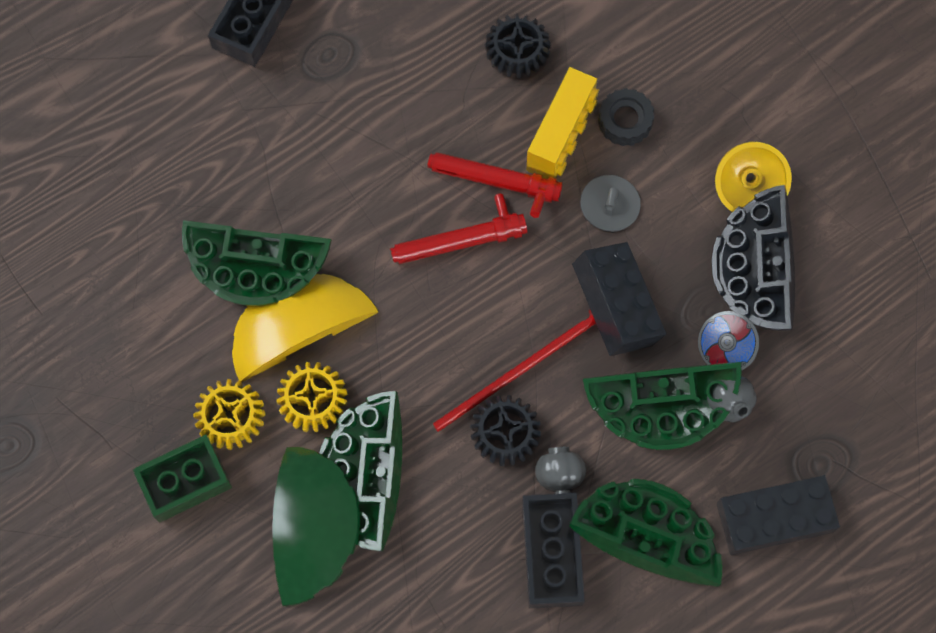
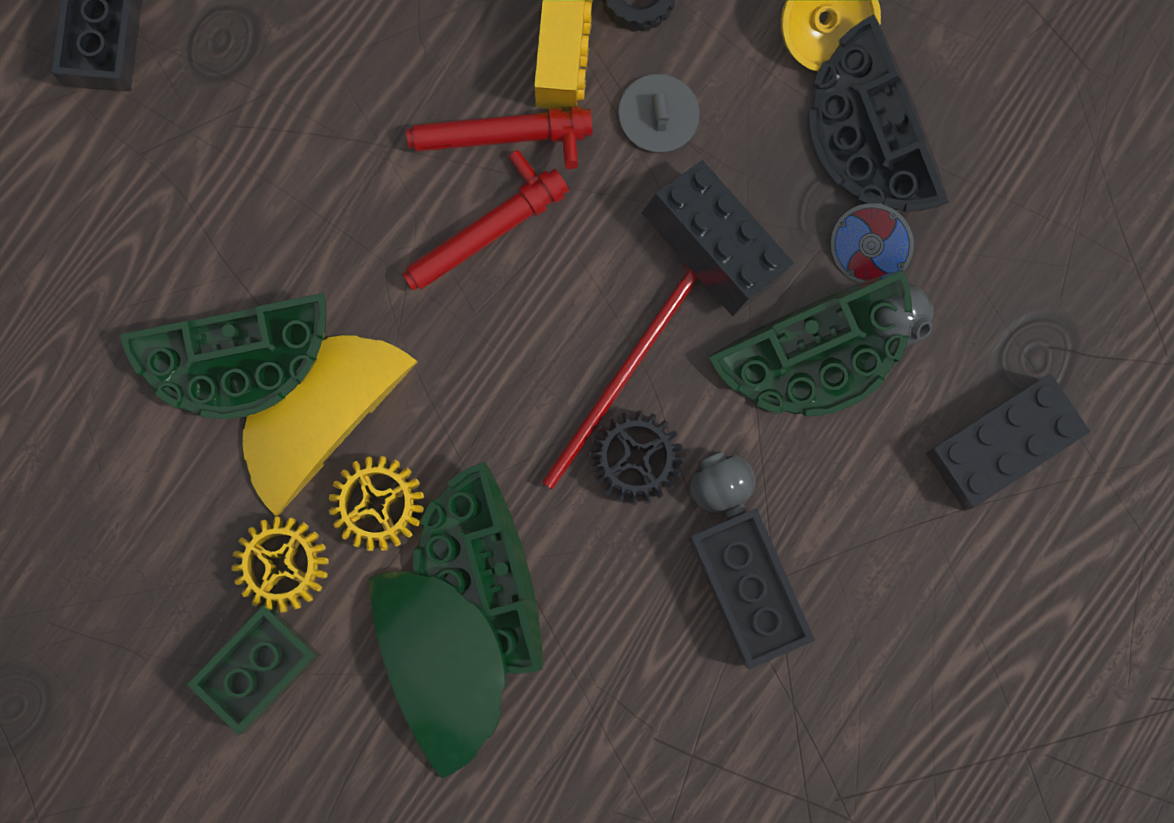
camera: 25 degrees left, 10 degrees up
dark green brick [569,479,722,587] -> none

